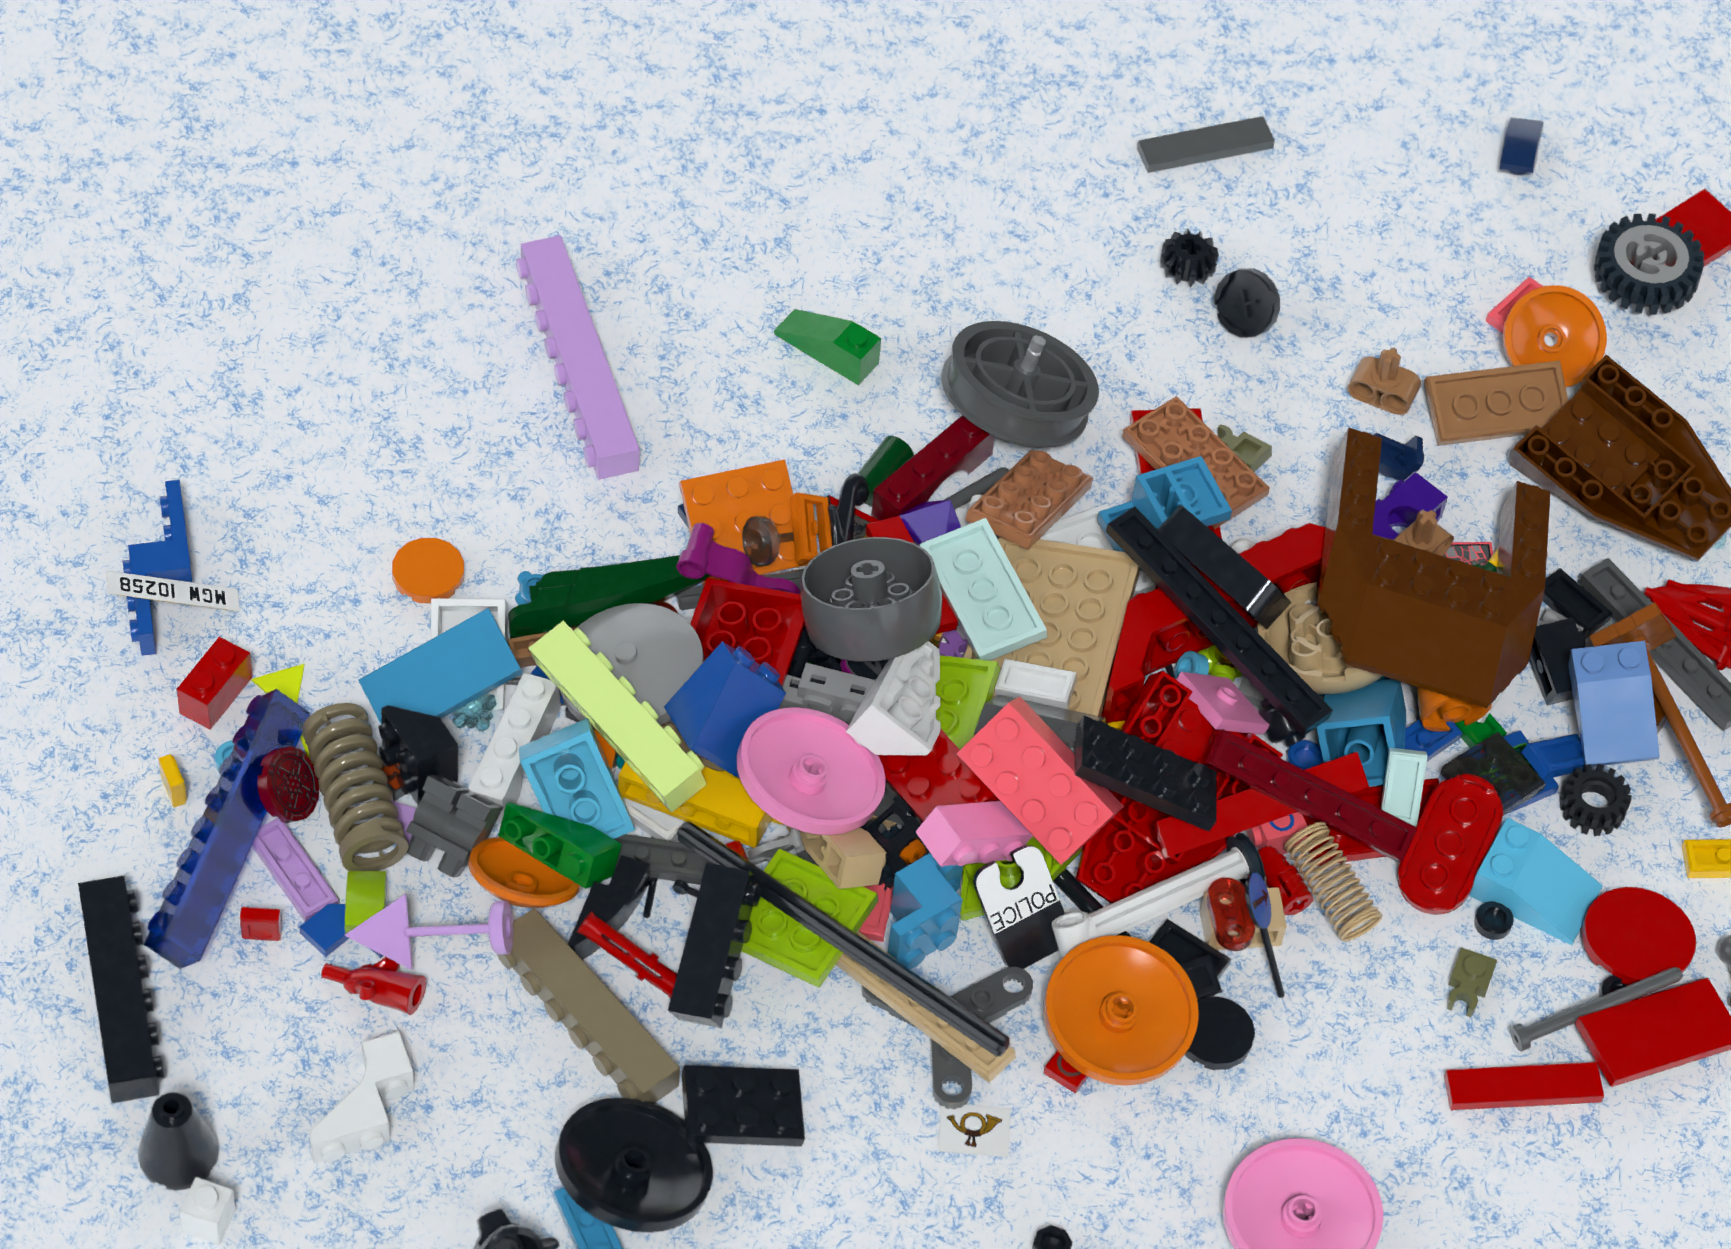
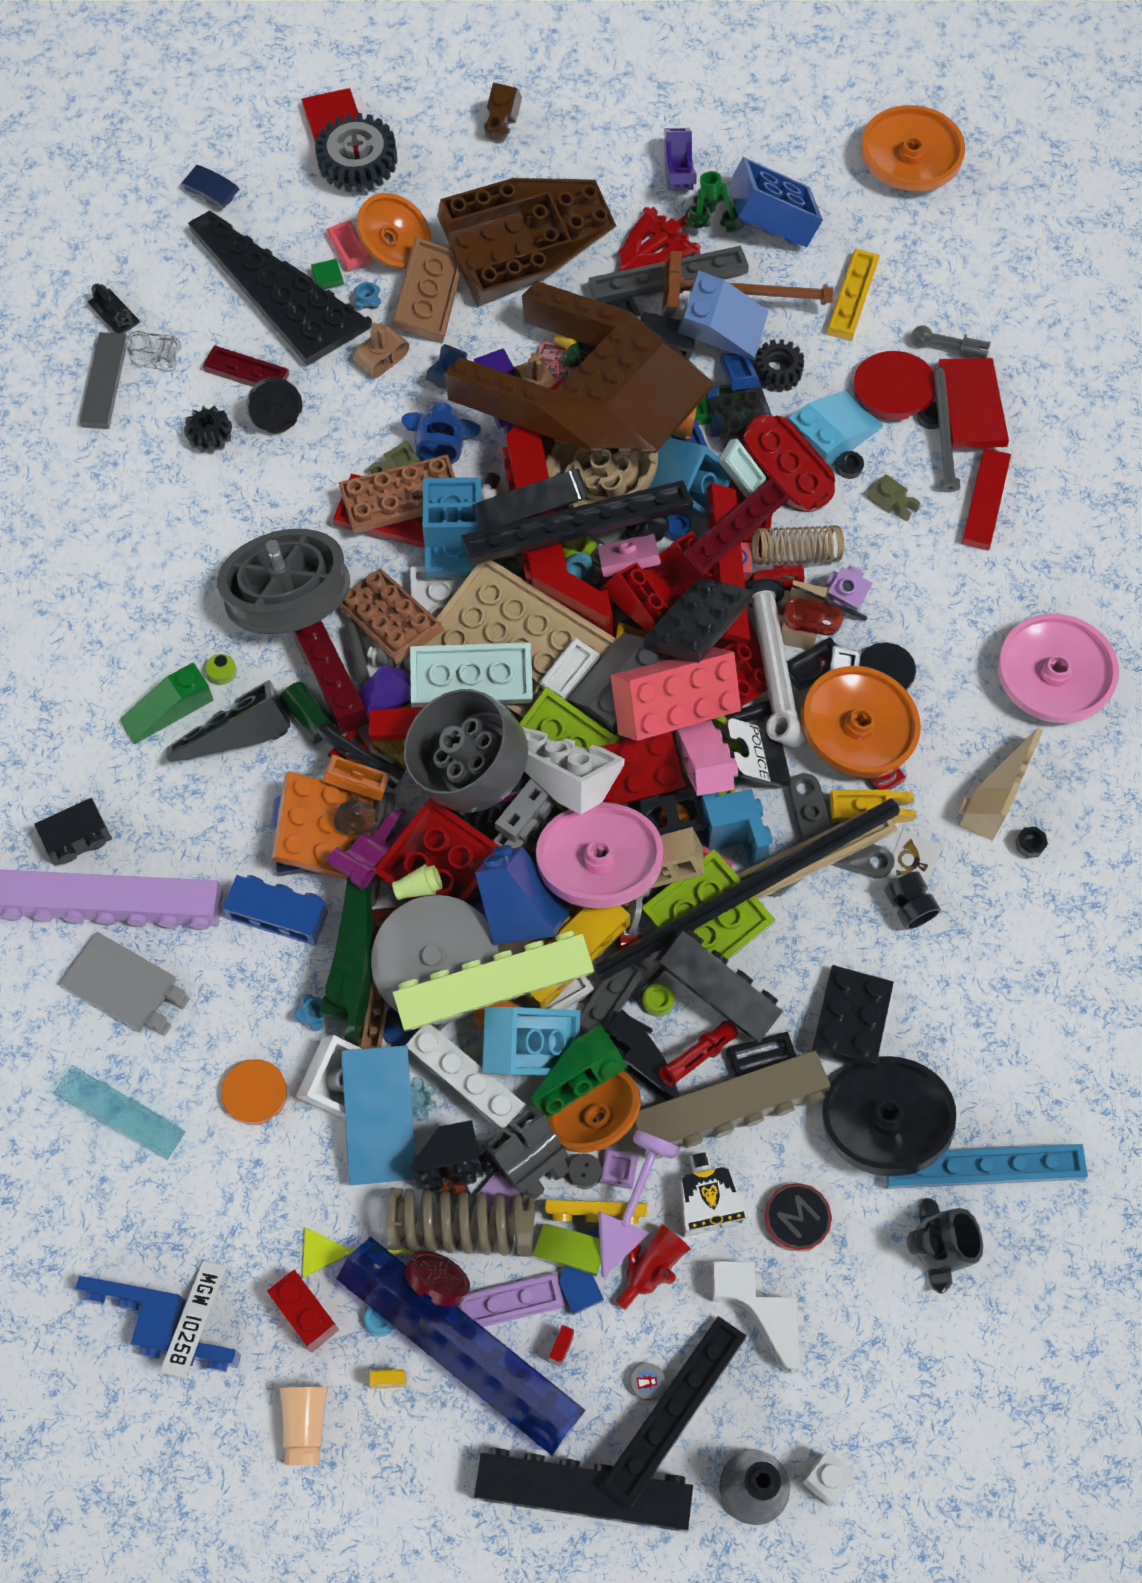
camera: 65 degrees left, 10 degrees up
none -> black brick [34,797,112,866]
none -> clear light blue slope [53,1065,186,1160]
none -> light grey tile [59,932,190,1036]
none -> black hinge [87,283,140,334]
none -> clear piece [126,331,182,372]
none -> black wedge [166,679,290,762]
none -> black wing [188,210,372,366]
none -> dark red tile [203,345,290,387]
none -> lime tile [205,654,237,685]
none -> blue brick [222,875,328,946]
none -> light nougat plant [279,1387,329,1465]
none -> green tile [311,258,344,289]
none -> dark azure plate [354,282,381,308]
none -> yellowish green cone [392,865,442,900]
none -> blue piece [401,403,481,464]
none -> yellow tile [545,1199,647,1224]
none -> dark grey tile [568,1154,602,1189]
none -> lavender tile [600,1149,639,1190]
none -> black tile [600,1316,747,1511]
none -> tile [630,1363,666,1401]
none -> lime tile [642,983,675,1017]
none -> torso [680,1152,749,1237]
none -> black tile [726,1031,797,1078]
none -> black tile [764,1183,832,1252]
none -> lavender brick [825,565,873,611]
none -> yellow hinge [829,790,916,823]
none -> black wheel [884,871,941,930]
none -> tan wedge [958,728,1043,841]

